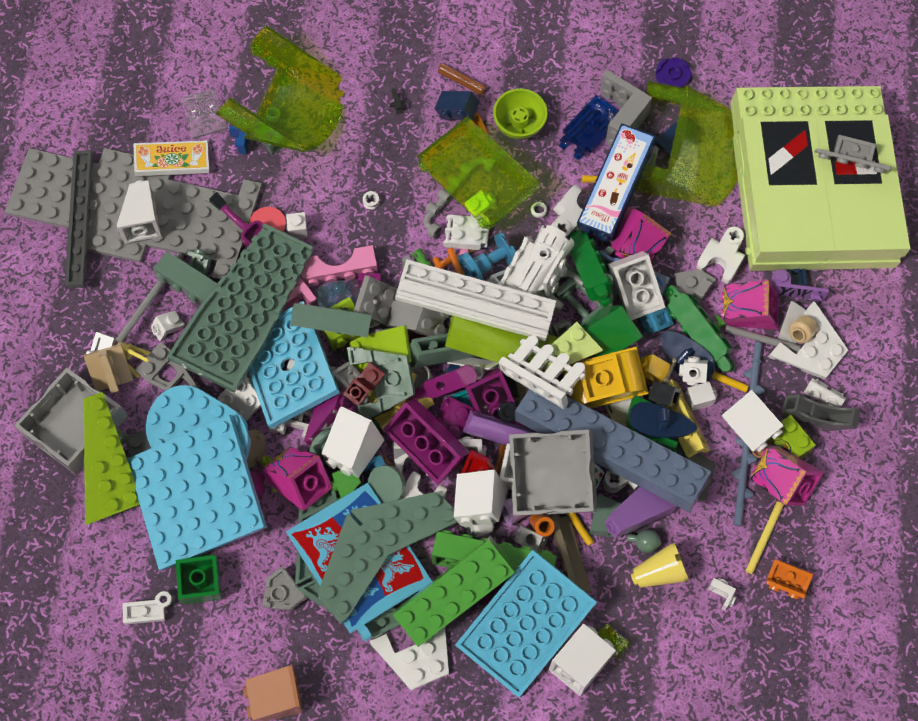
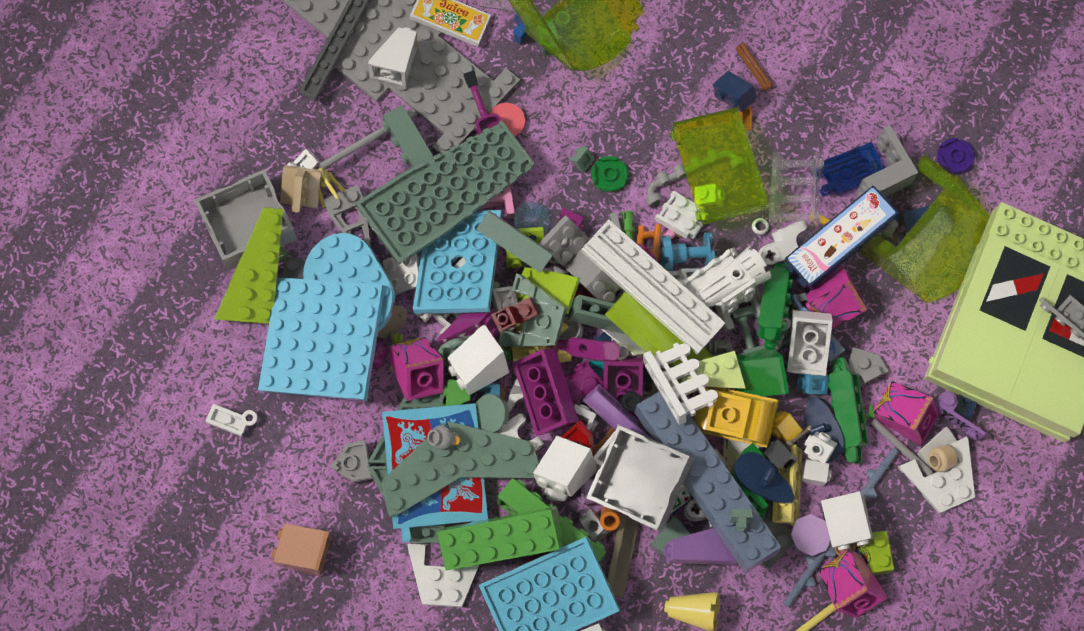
camera: 20 degrees right, 5 degrees up
white bracket [151,311,184,341] -> none
green brick [175,555,222,605] -> none
sand green bracket [187,248,212,277] -> none
white brick [286,212,308,239] -> none
bright pink arch [301,245,378,287] -> none
white bush [363,191,379,210] -> none
pearl dark grey piece [389,88,405,115] -> none
lime piece [493,88,547,140] -> none
yellow bar [566,513,594,546] -> none
sand green piece [627,529,661,554] -> none
white piece [696,227,745,284] -> none
yellow bar [712,372,749,393] -> none
dark grey arch [781,394,860,431] -> none
white hinge [804,378,846,407] -> none
none -> light grey animal [428,425,461,449]
none -> sand green tile [569,146,595,173]
none -> green tile [591,156,628,193]
none -> sand green tile [729,509,752,531]
none -> clear fence [769,151,824,229]
none -> lavender piece [790,514,830,556]

